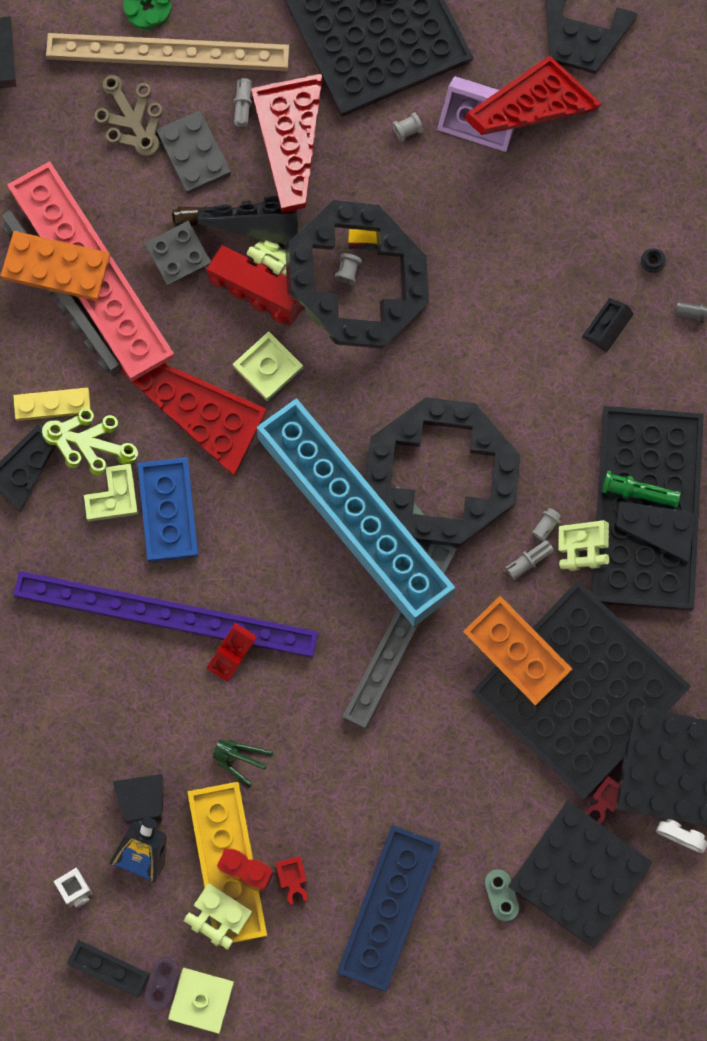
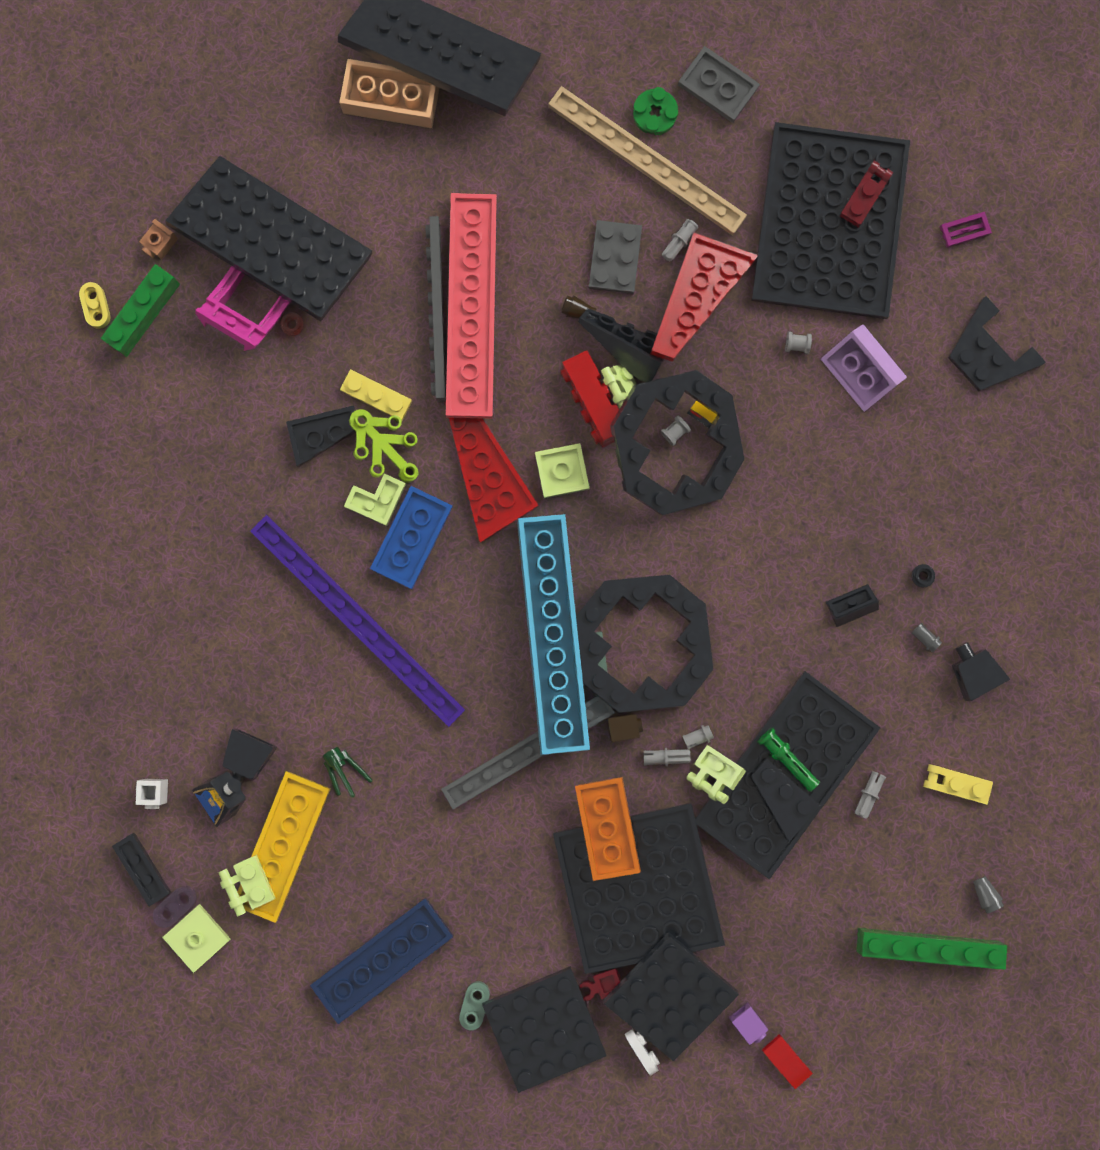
camera: 30 degrees right, 10 degrees up
orange plate [1,231,111,302] -> none
dark tan plant [95,75,164,156] -> none
dark grey hinge [145,221,211,286] -> none
red slope [206,623,257,682] -> none
red brick [217,848,273,892] -> none
red plate [275,856,307,906] -> none
red wing [464,55,602,135] -> none
none -> dark brown brick [607,714,643,742]

